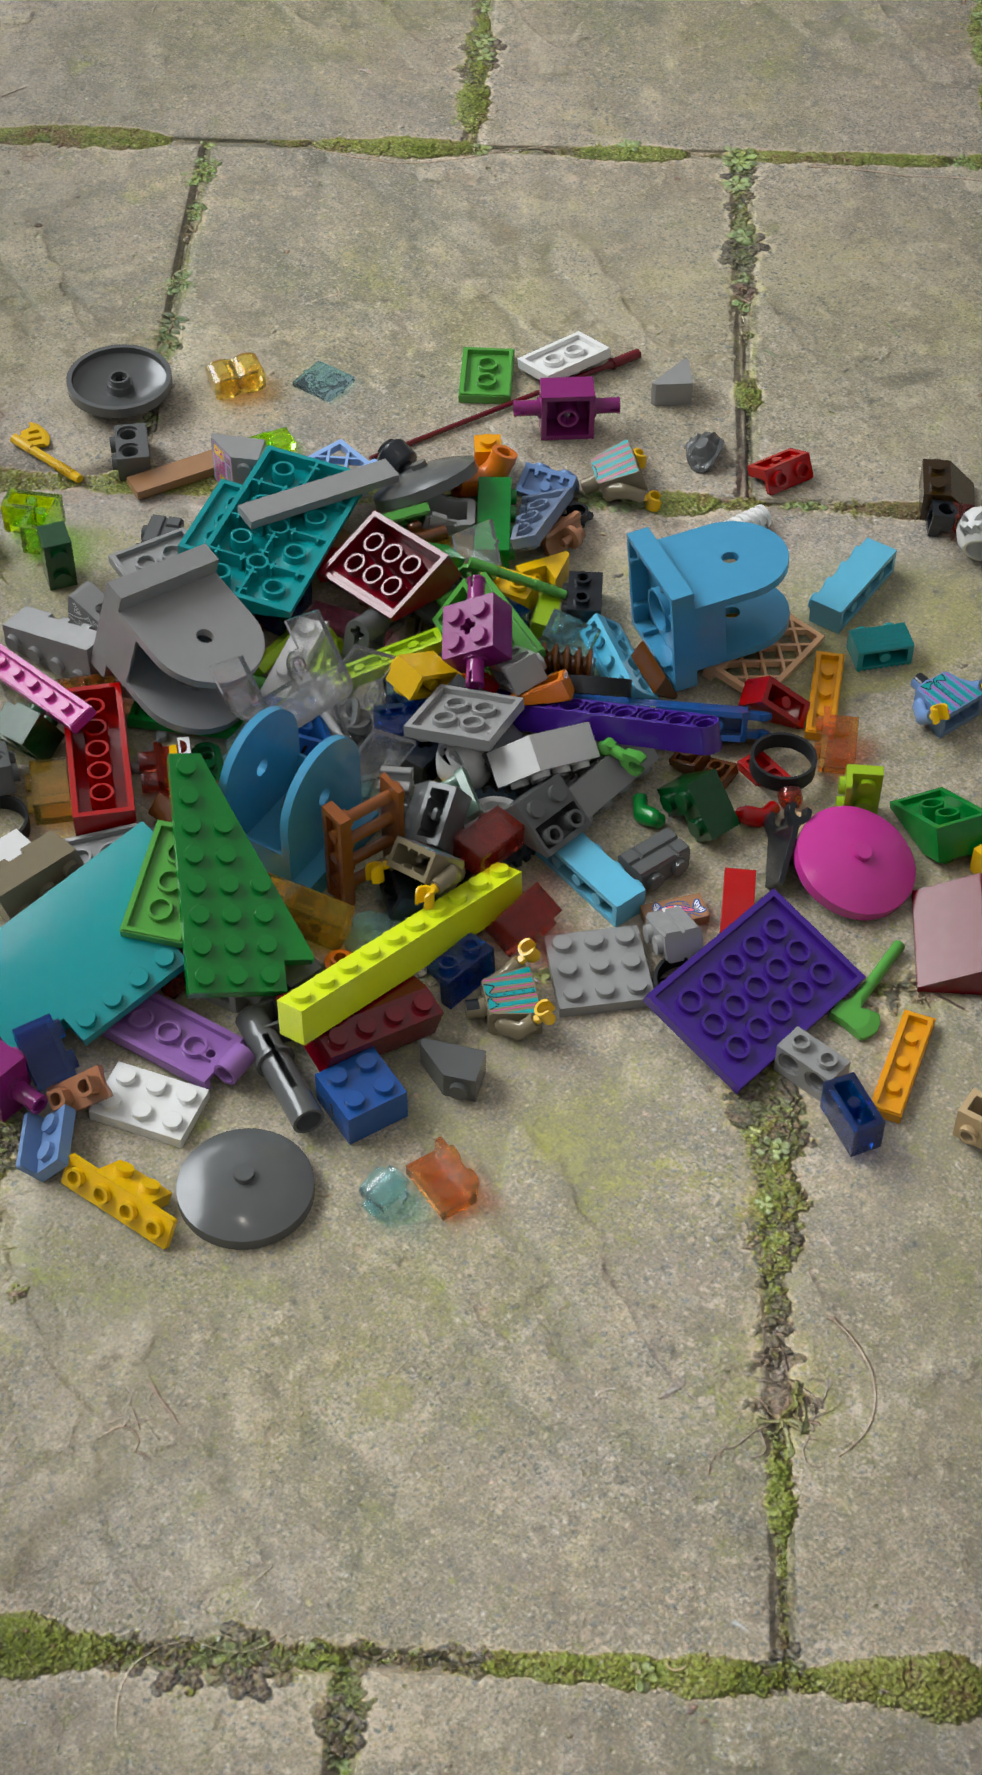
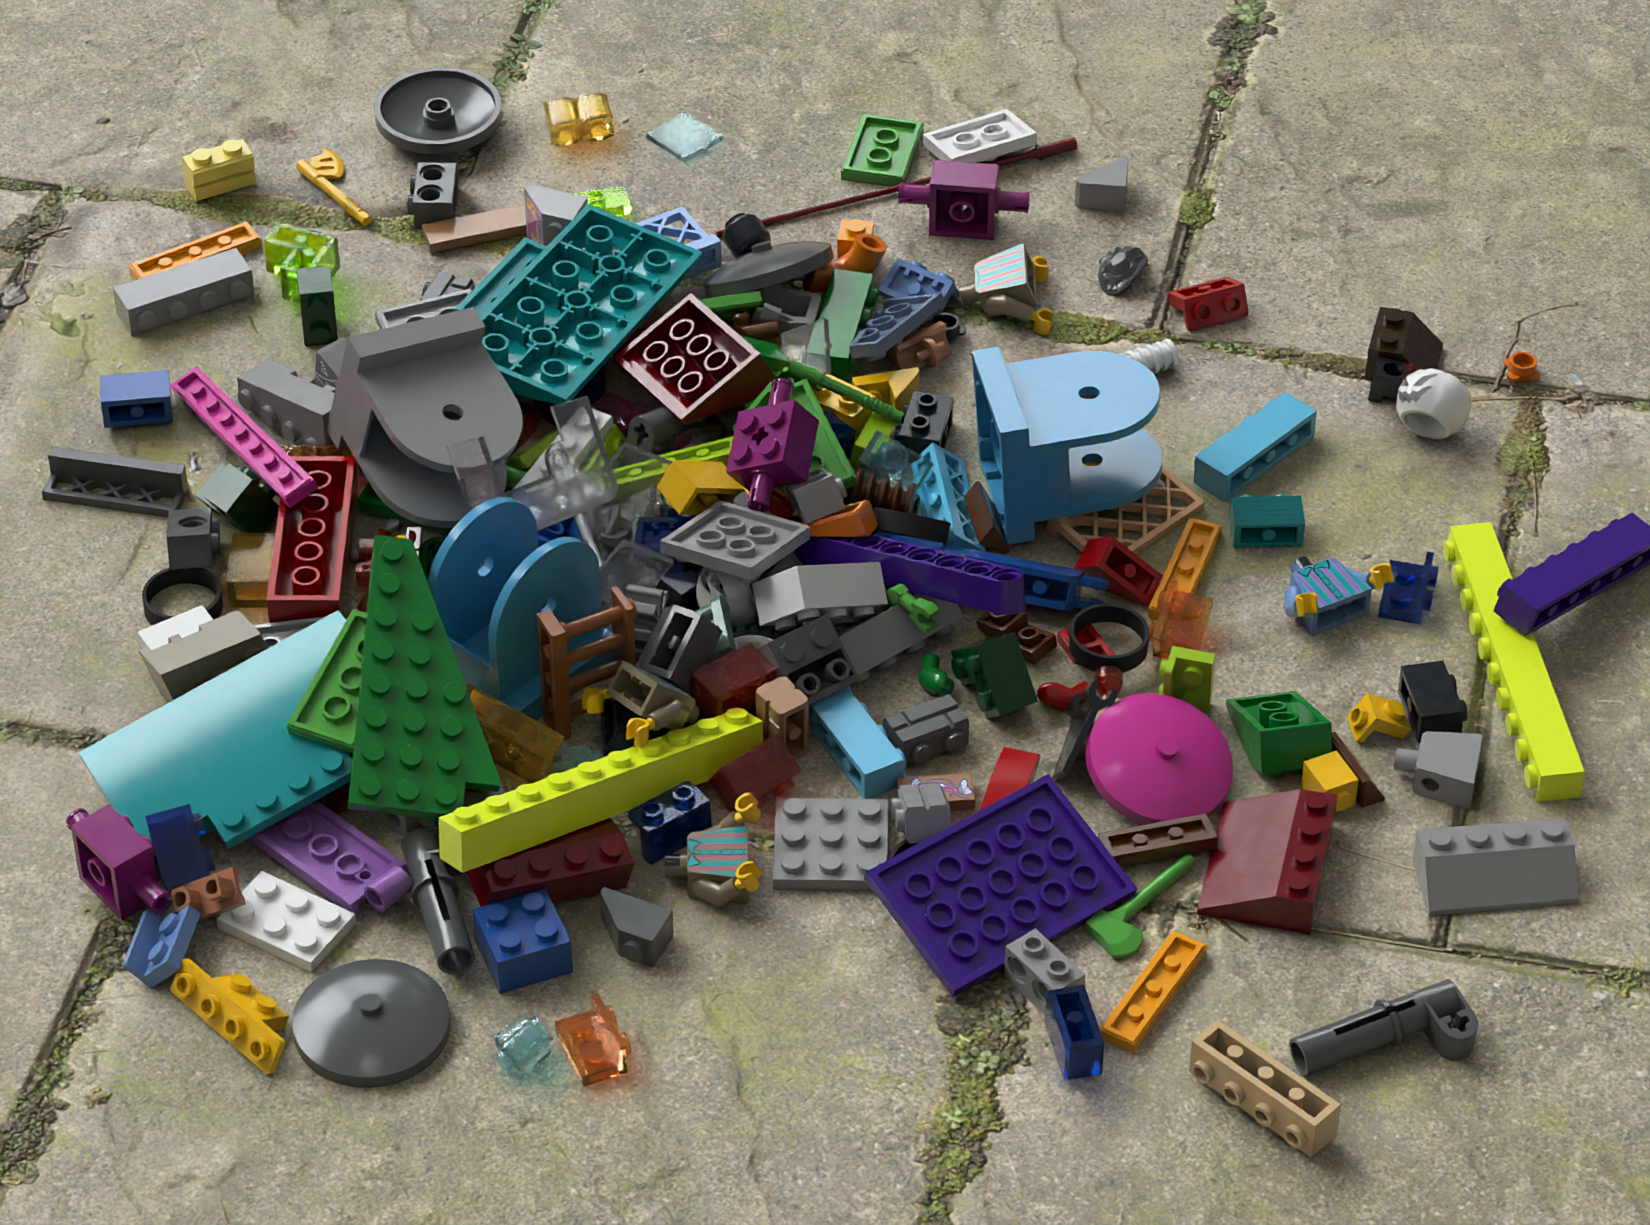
camera: 10 degrees right, 5 degrees down
light grey tile [238,459,399,530] -> none
none -> medium nougat brick [756,676,809,766]
none -> reddish brown plate [1098,813,1218,866]

